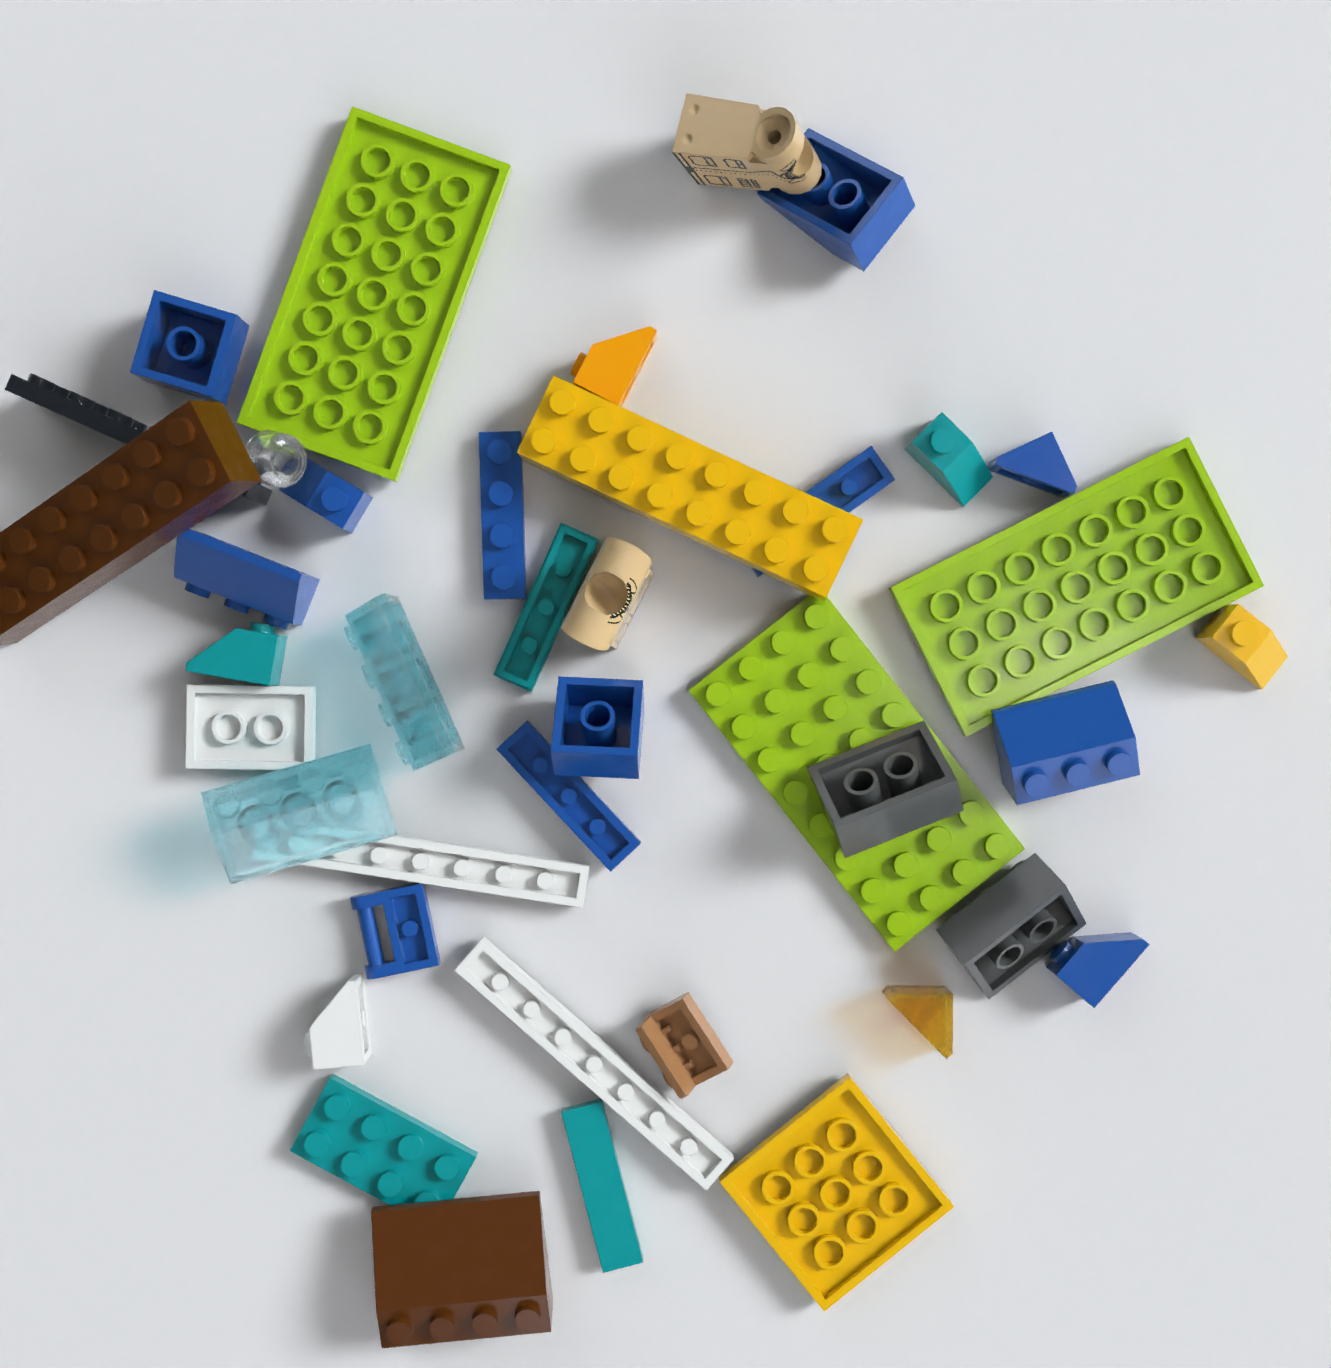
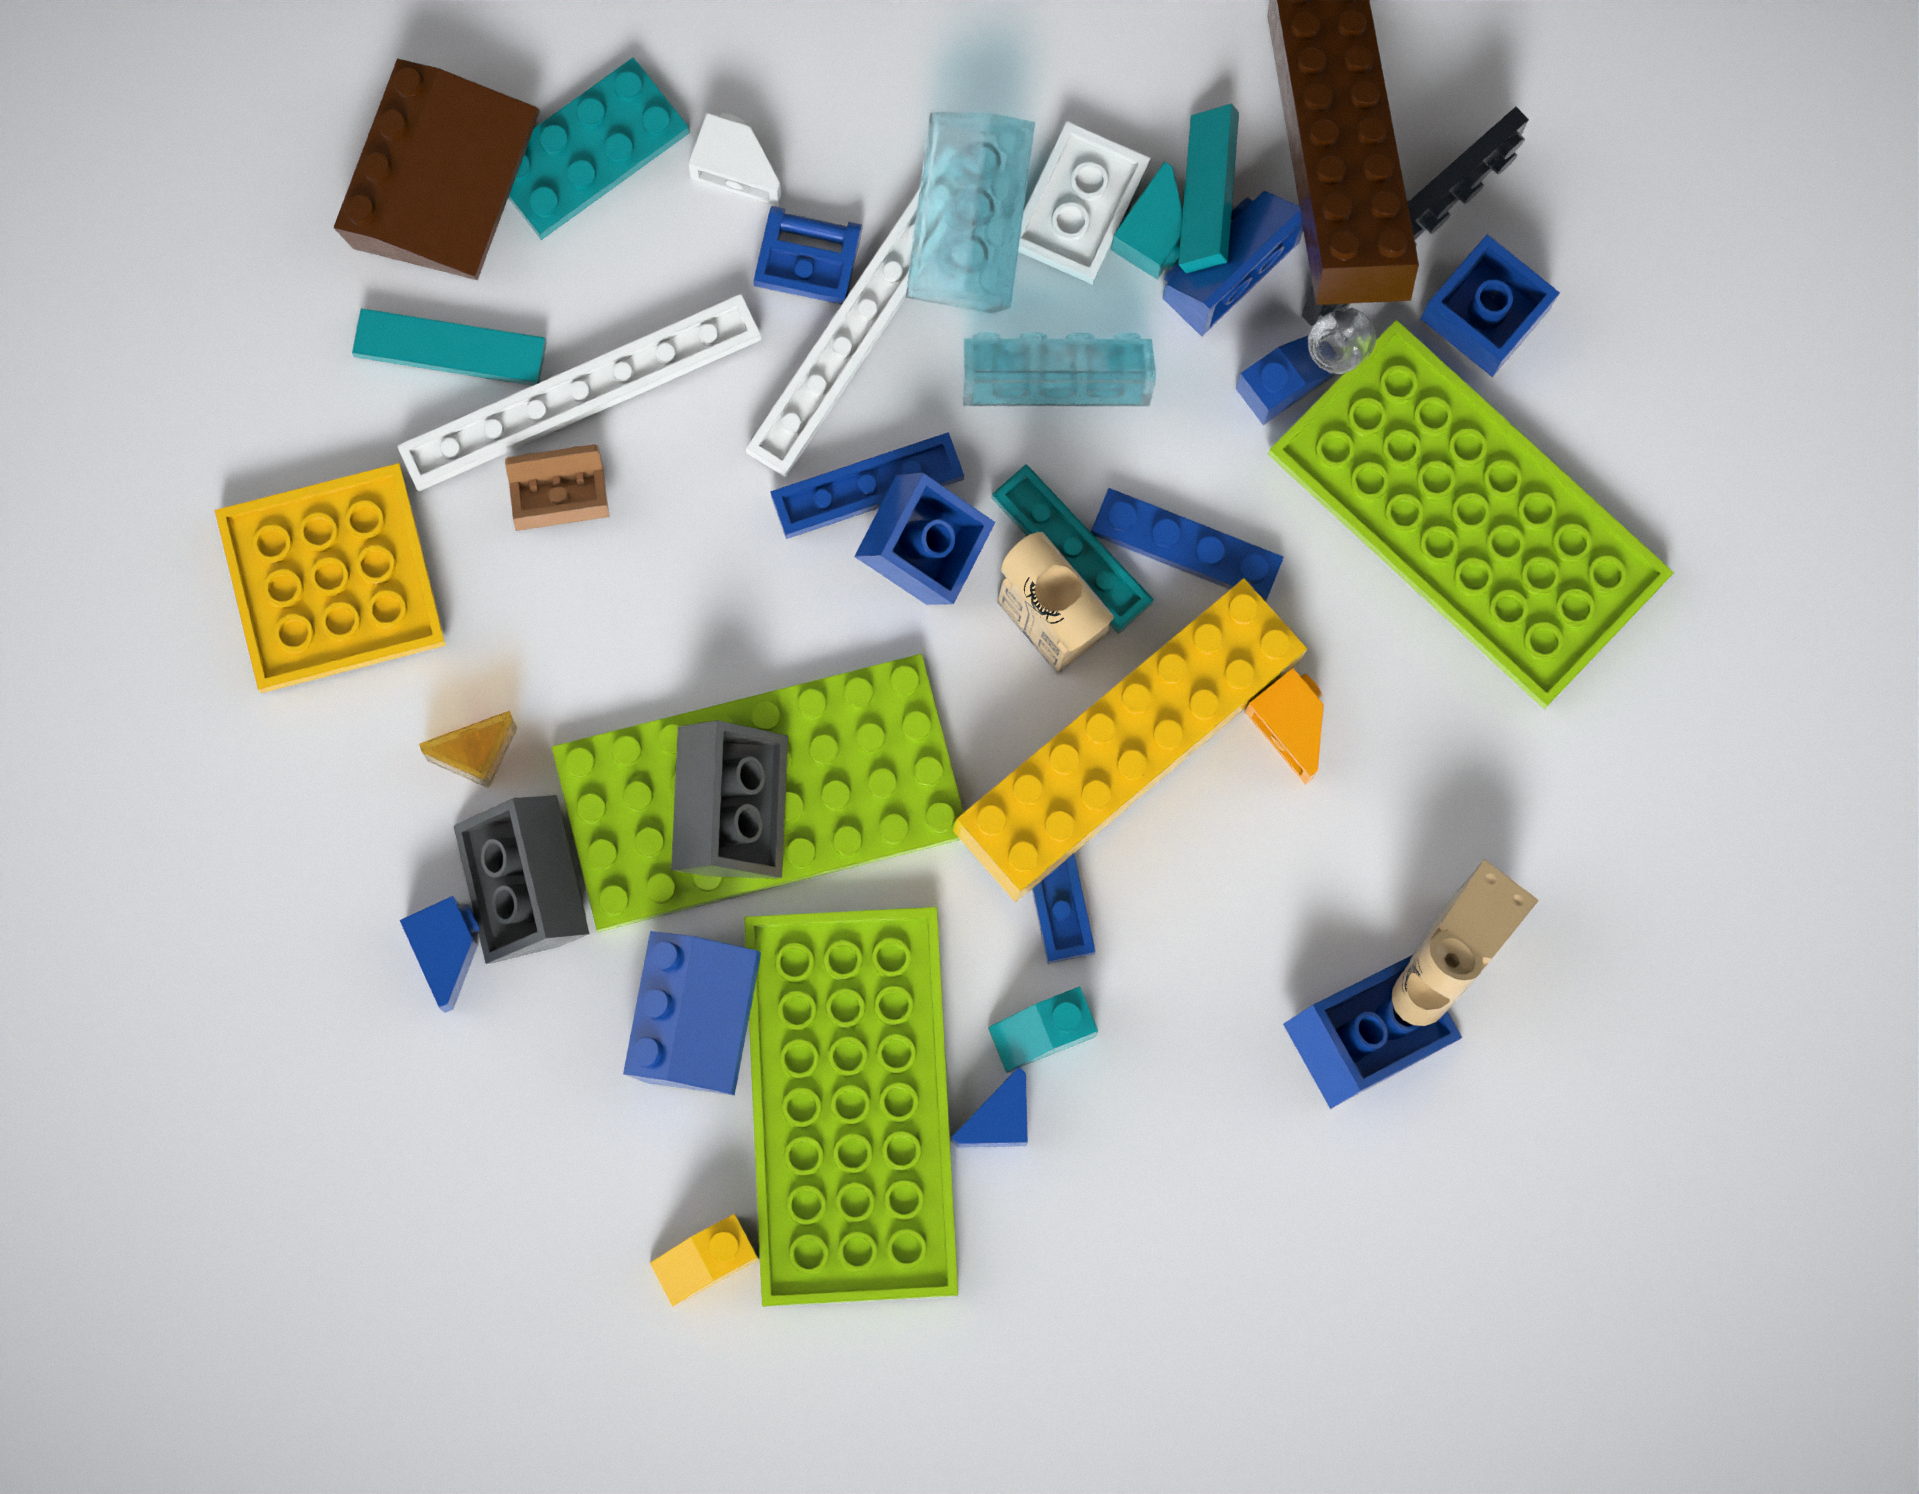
camera: 110 degrees right, 10 degrees down
none -> teal tile [1178,103,1239,274]

